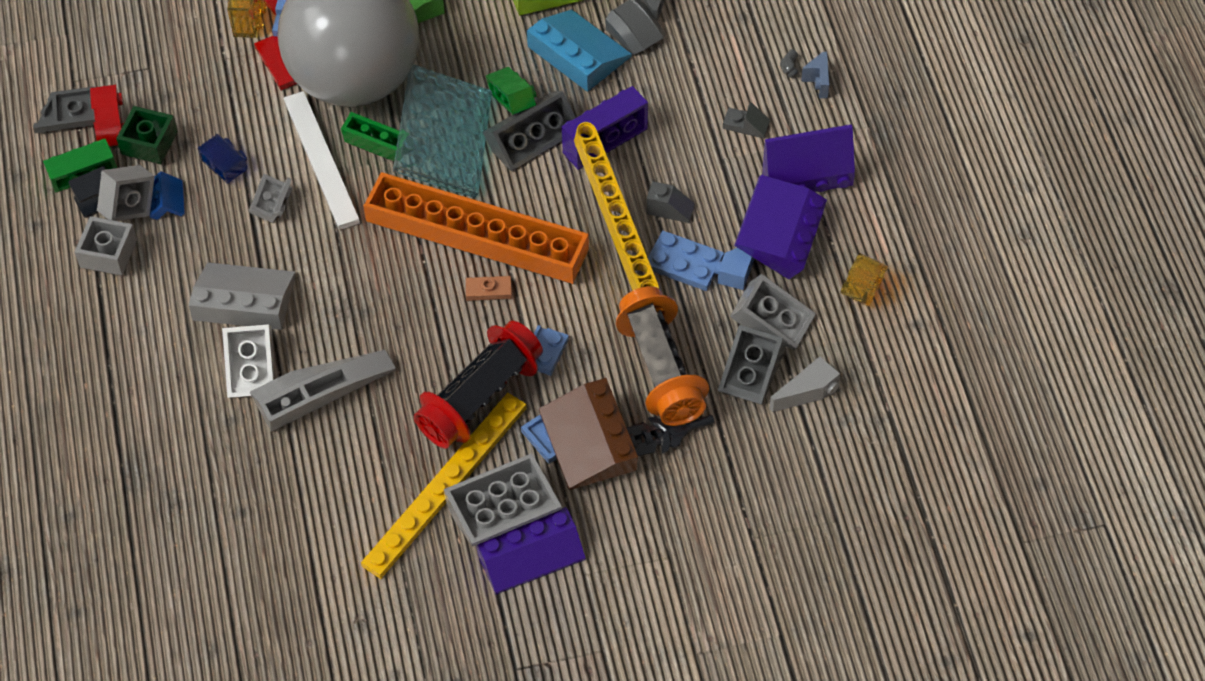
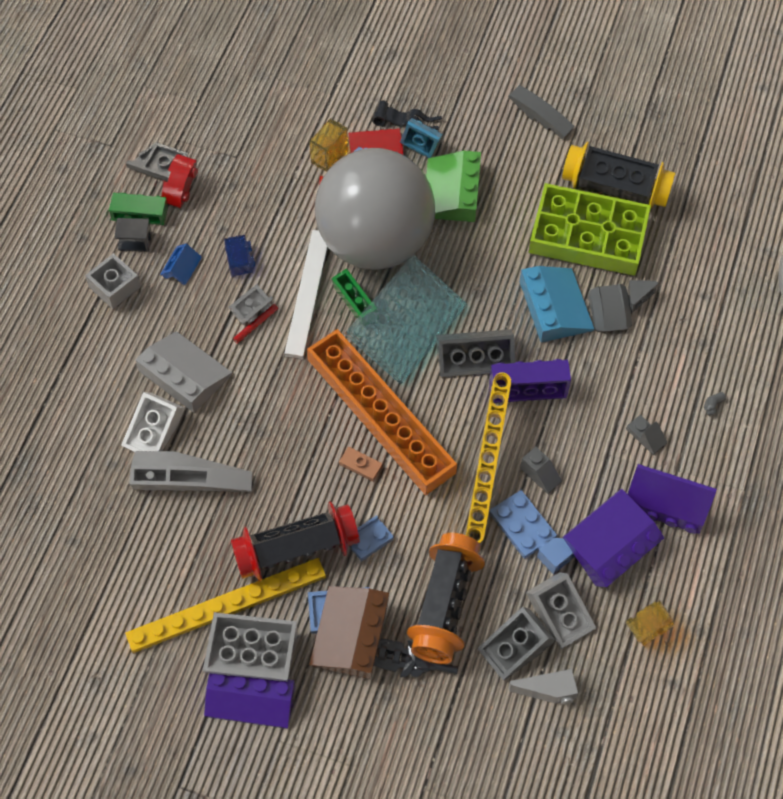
camera: 30 degrees right, 5 degrees up
light grey brick [97,165,155,221] -> none
dark green brick [116,106,178,164] -> none
green brick [485,67,536,115] -> none
sand blue slope [801,52,829,98] -> none
none -> red bar [233,304,278,344]

